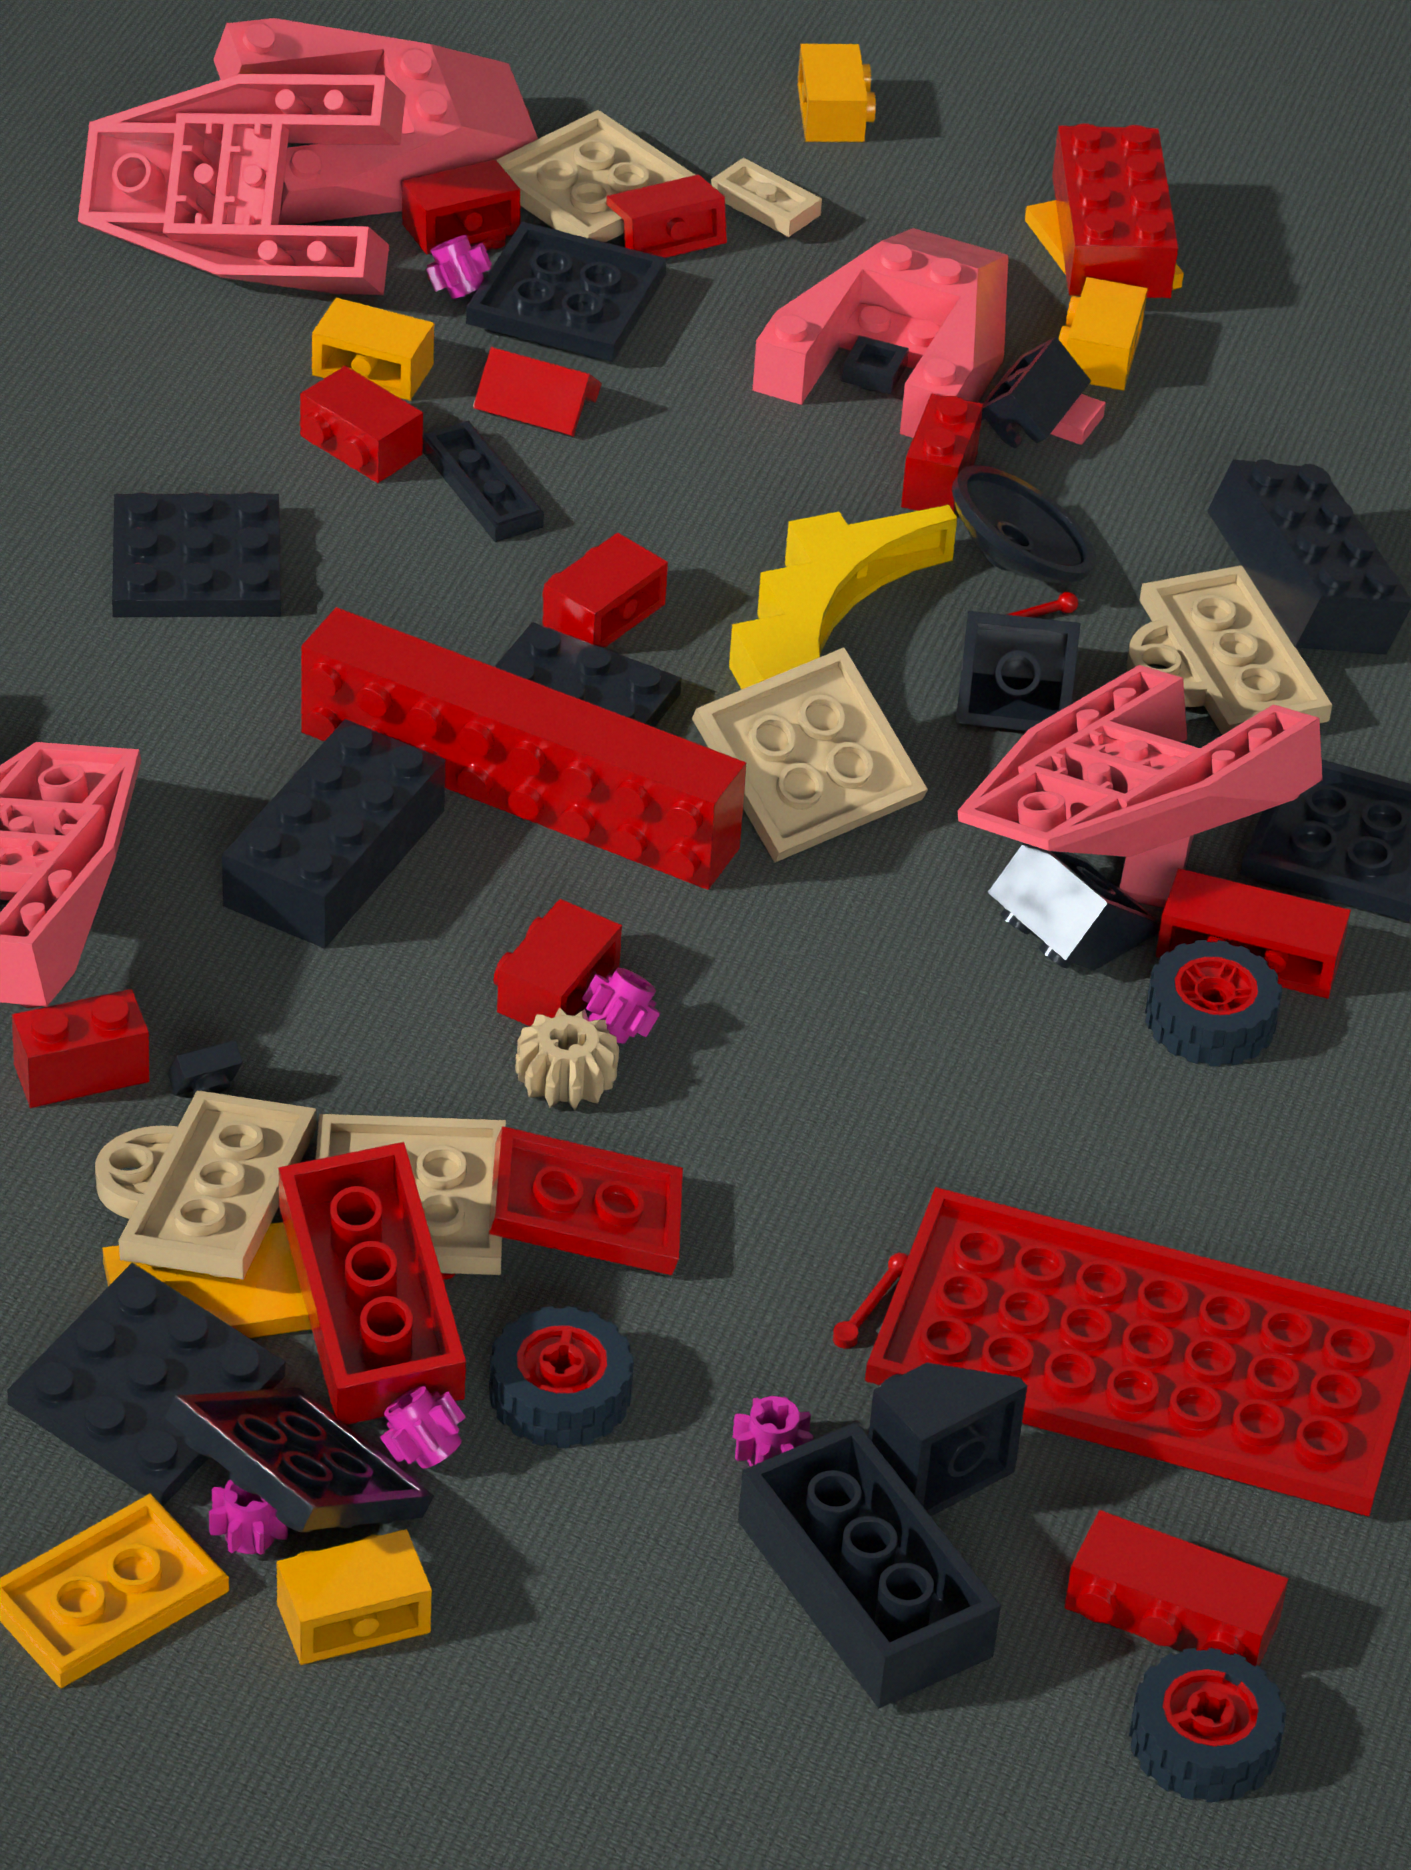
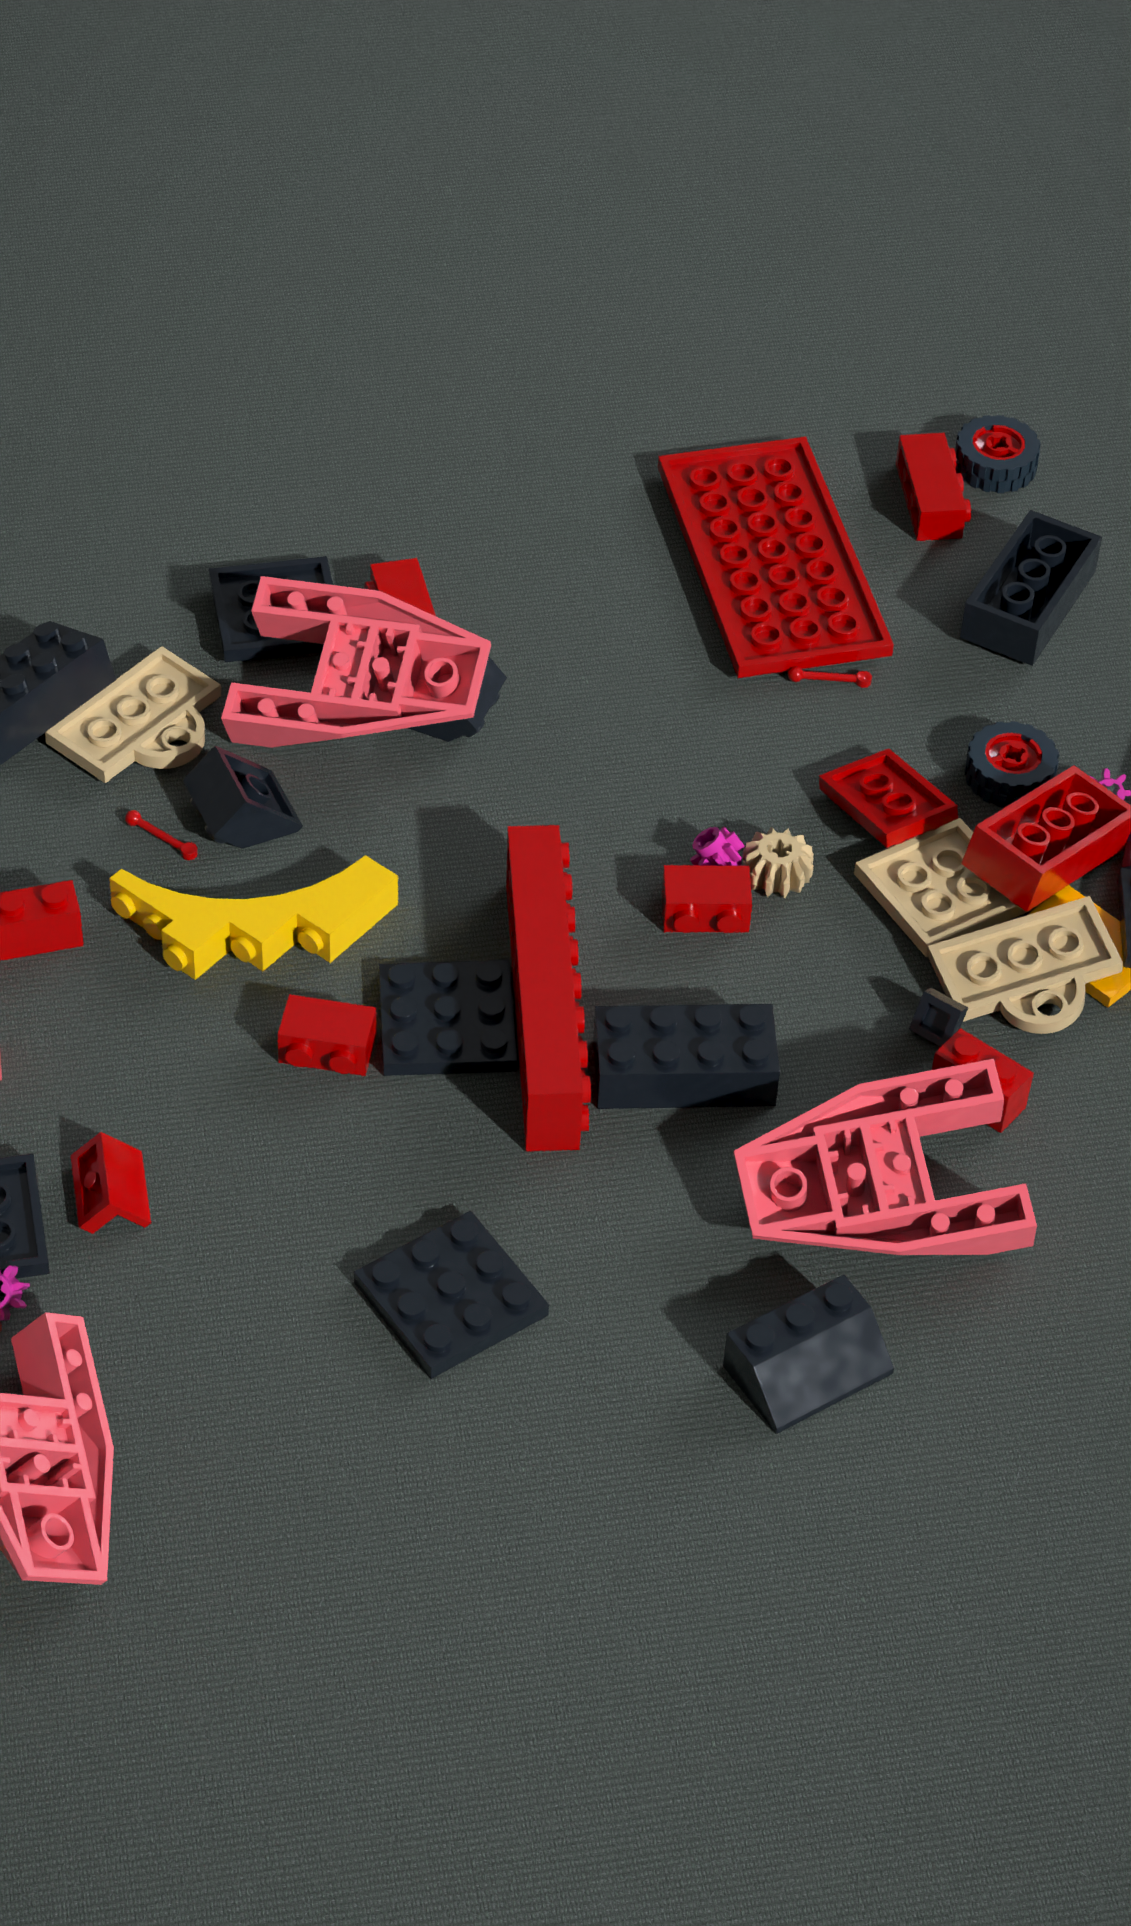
camera: 120 degrees left, 5 degrees up
red brick [300,365,423,483] -> none
light orange brick [312,298,434,401] -> none
black tile [423,421,544,542] -> none
tan plate [692,647,928,863] -> none
dark pink gear [733,1396,814,1467] -> none
black slope [868,1362,1027,1516] -> none
black dish [952,465,1096,583] -> none
black wheel [1145,940,1282,1067] -> none

